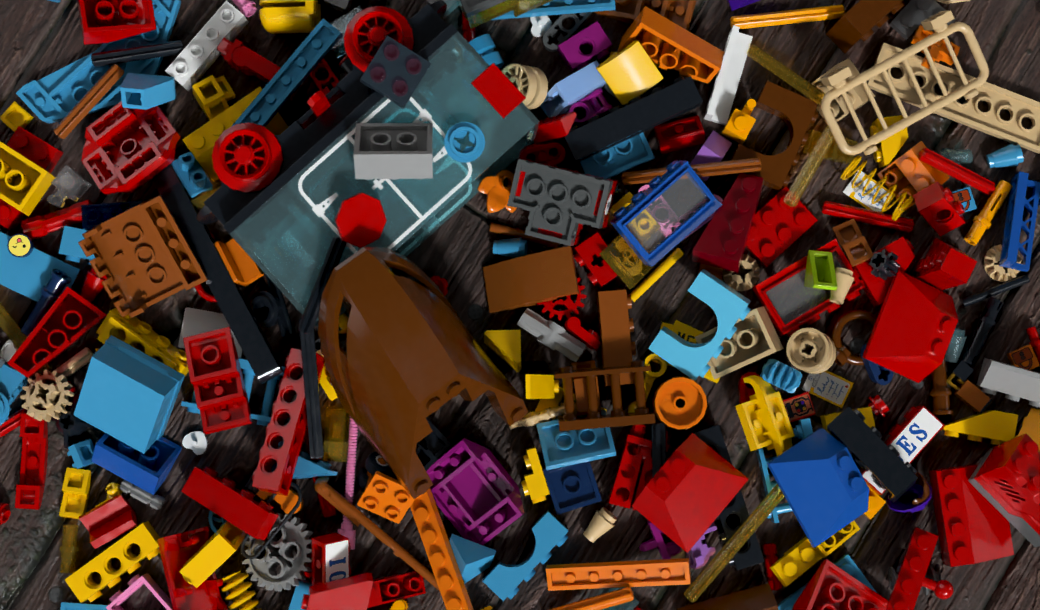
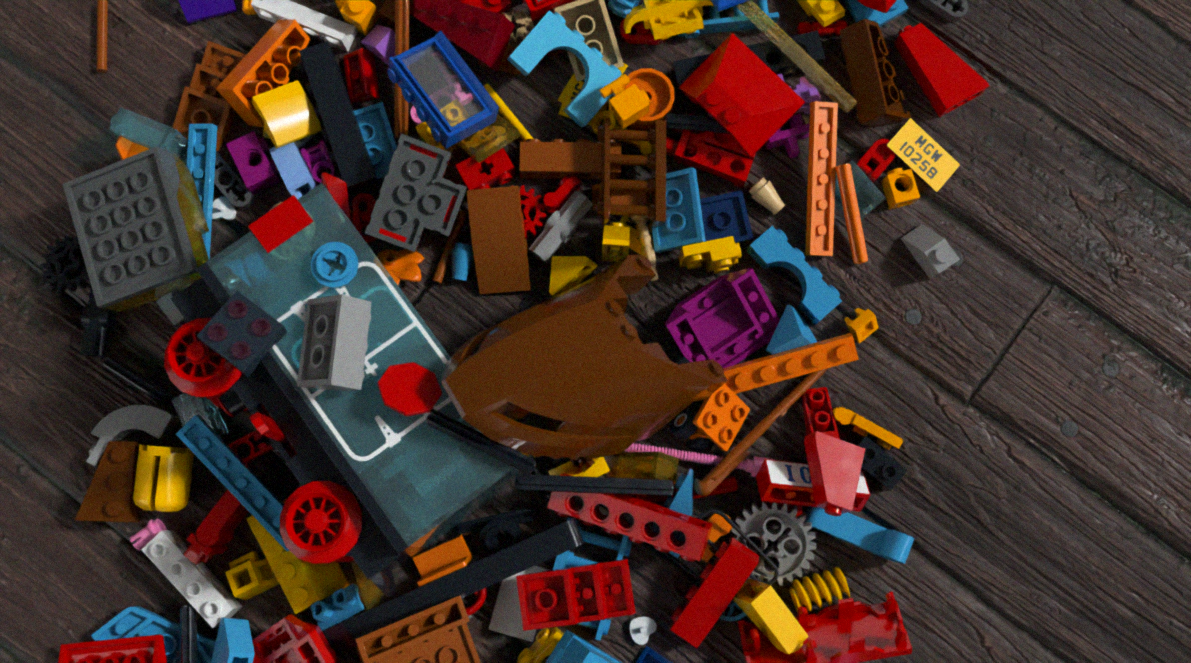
camera: 85 degrees left, 5 degrees down
none -> light orange brick [599,74,650,129]

